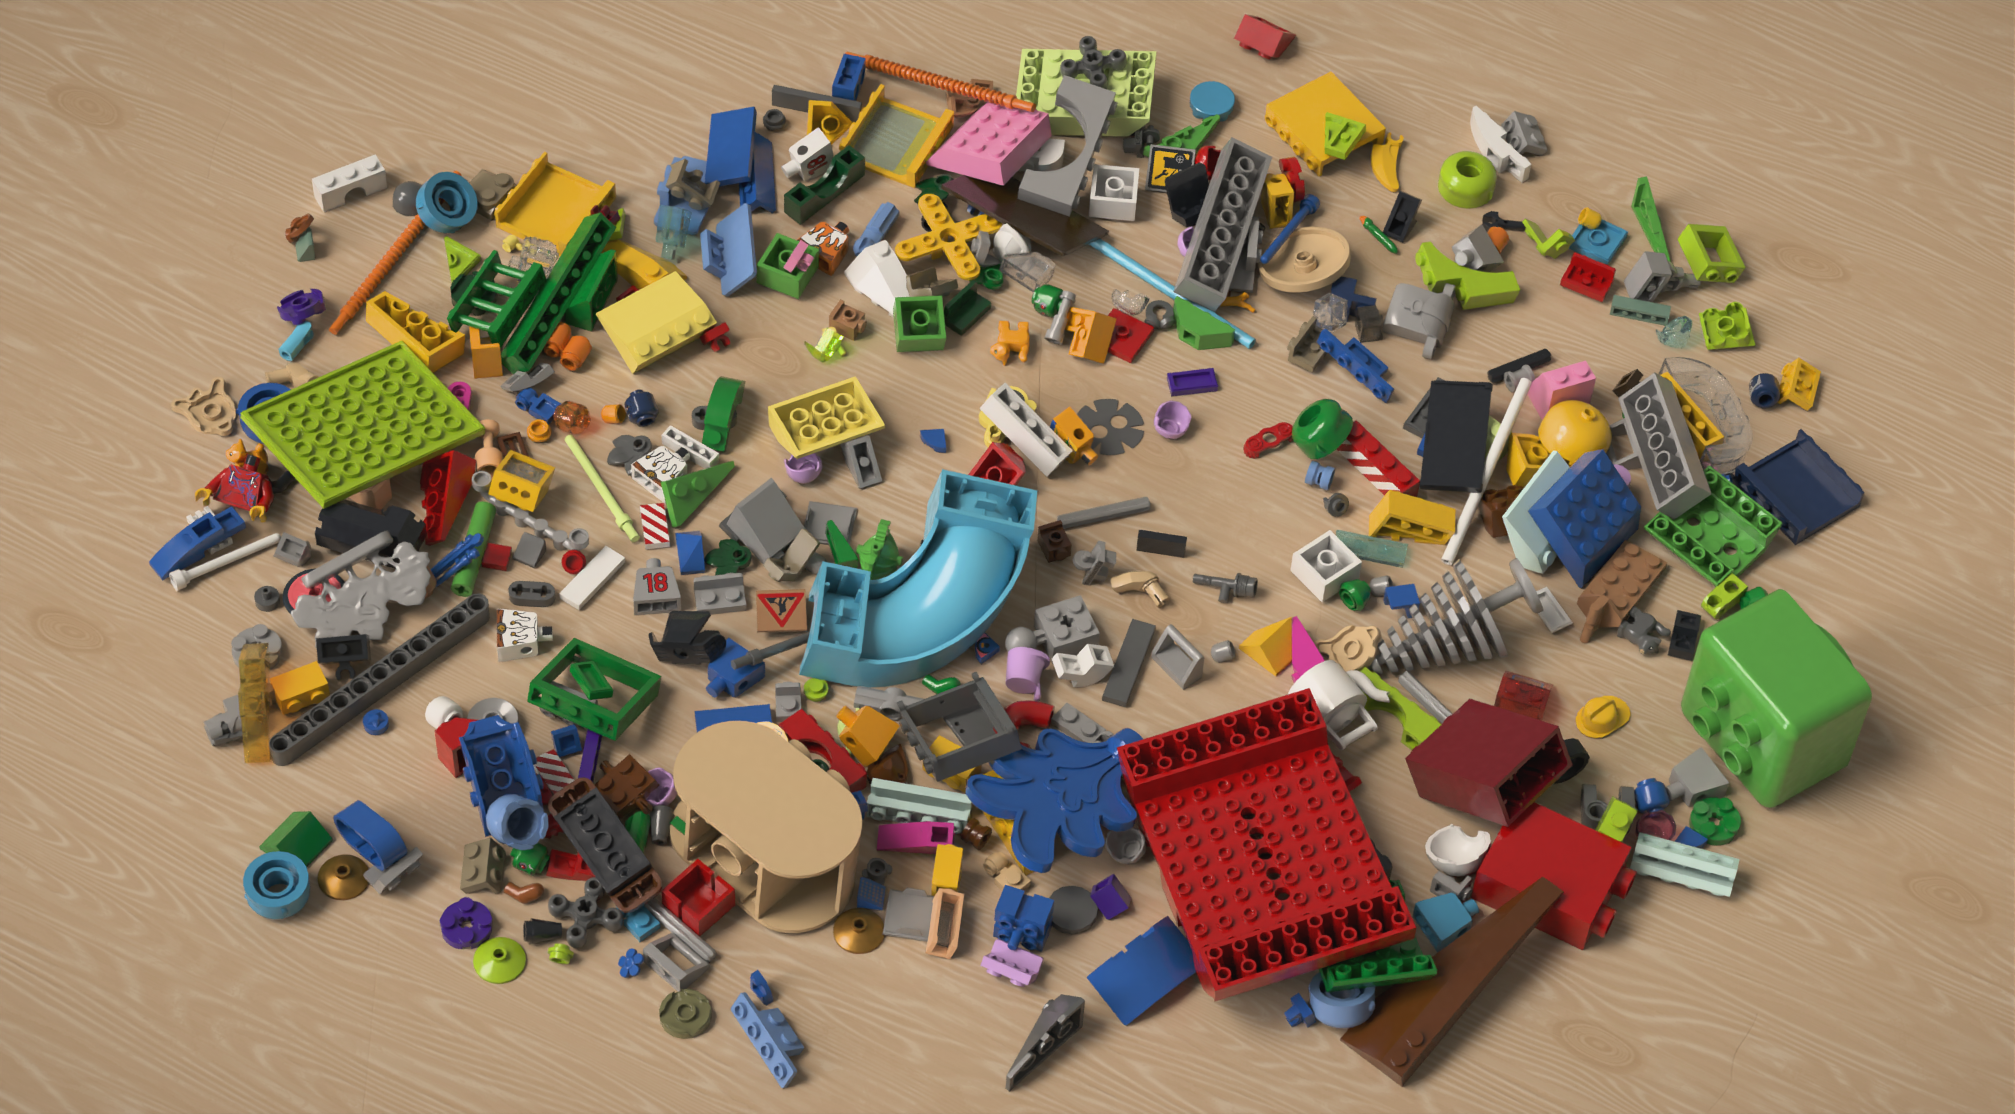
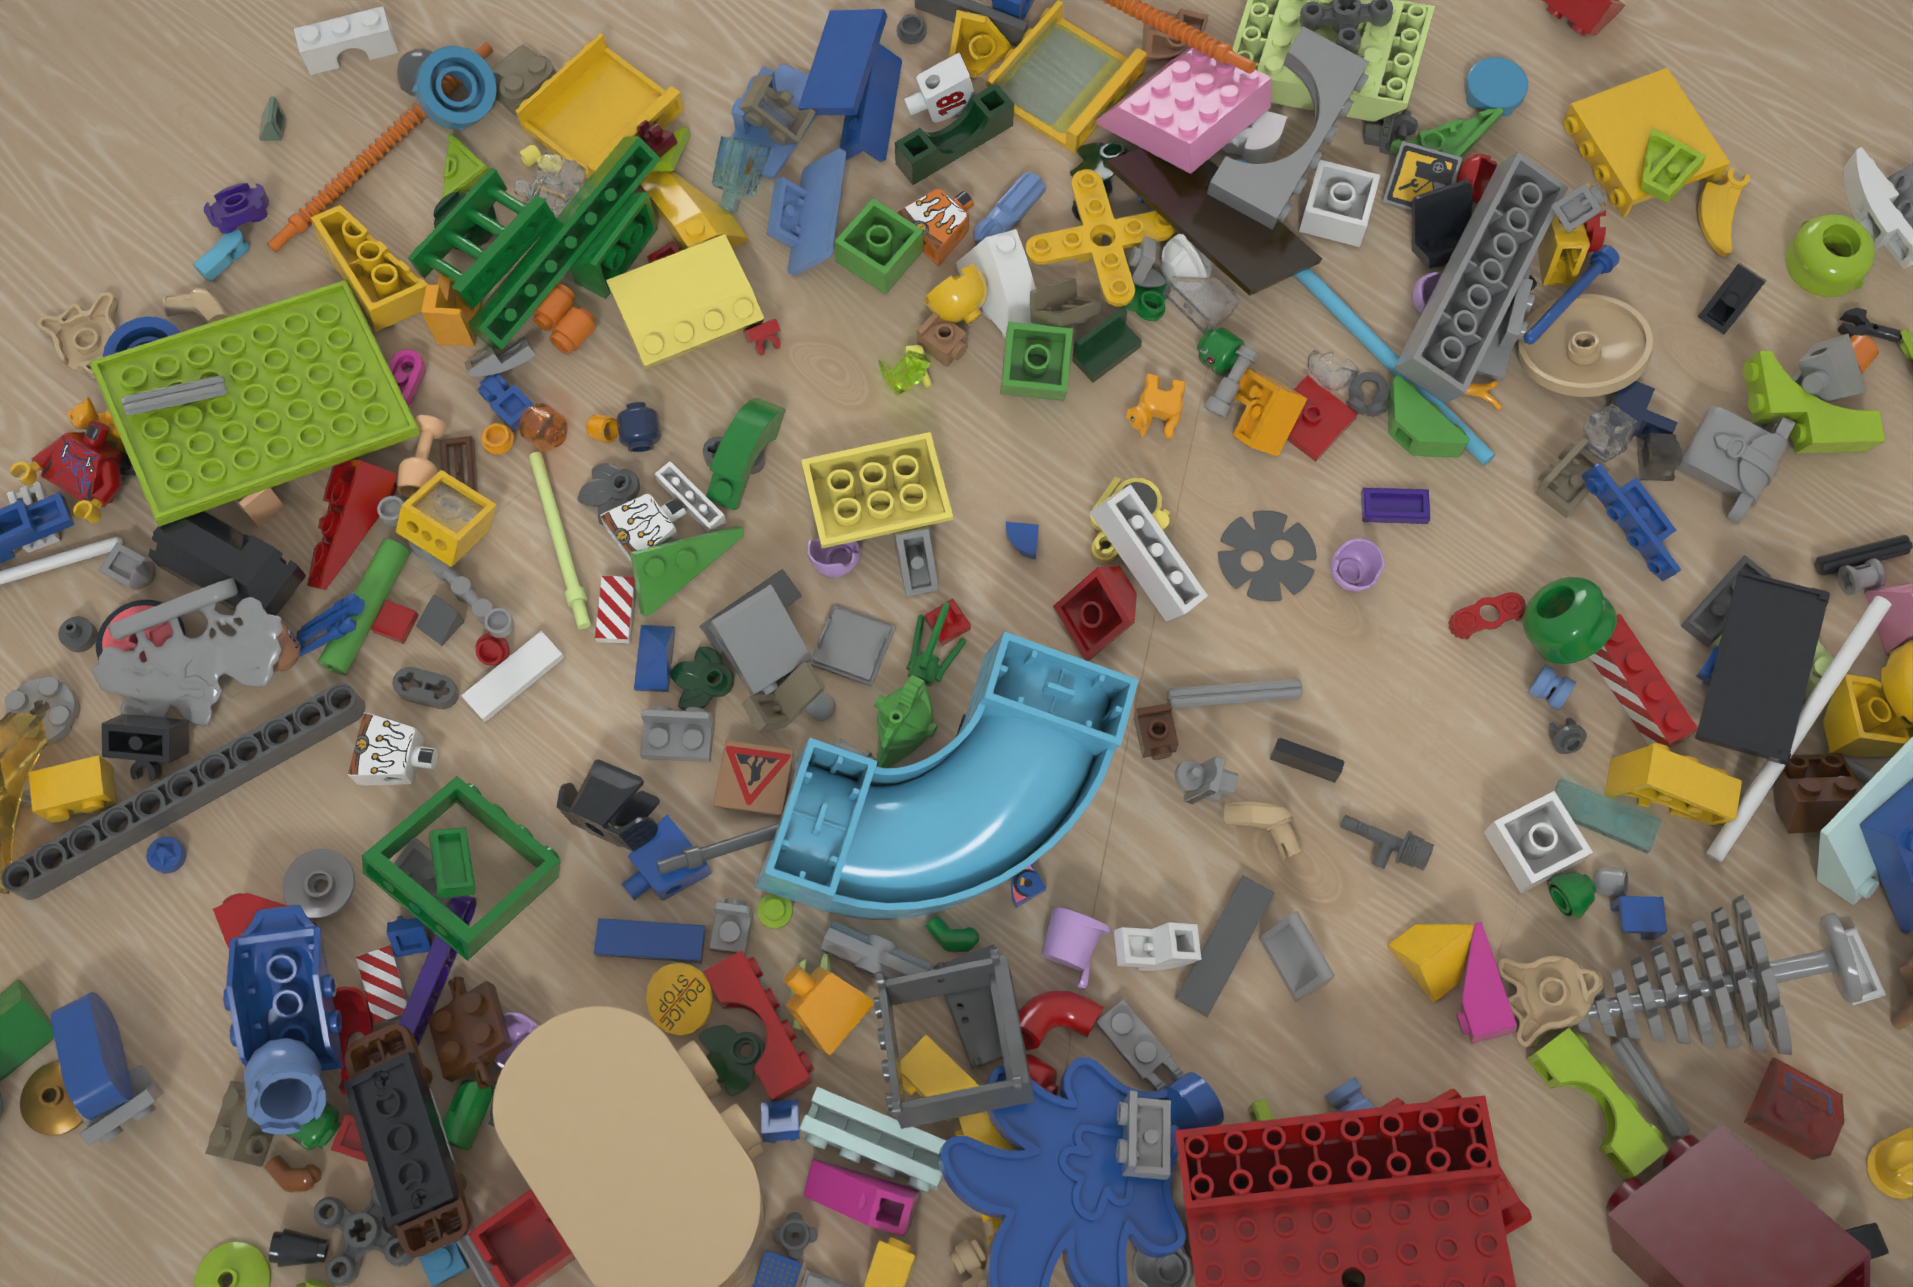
camera: 15 degrees right, 15 degrees up
dark orange piece [285,213,314,243] -> none
white head [425,696,463,729] -> none
dark purple plate [440,897,493,949] -> none
light grey torso [633,558,681,615] -> none
bright pink tile [783,240,814,272] -> none
green slope [825,520,859,568] -> none
reddish brown piece [867,744,908,784] -> none
reddish brown wheel [961,818,992,850] -> none
light grey brick [1005,595,1100,664] -> none
light orange torso [1050,406,1098,465] -> none
light grey piece [1211,640,1236,663] -> none
white piece [1288,660,1390,750] -> none
green piece [1360,216,1398,254] -> none
none -> light grey axle [122,376,227,415]
none -> green plant [906,602,966,686]
none -> yellow cylinder [924,264,988,325]
none -> red tile [924,598,971,646]
none -> light grey bracket [1116,1091,1171,1180]
none -> light grey bracket [1551,183,1607,233]

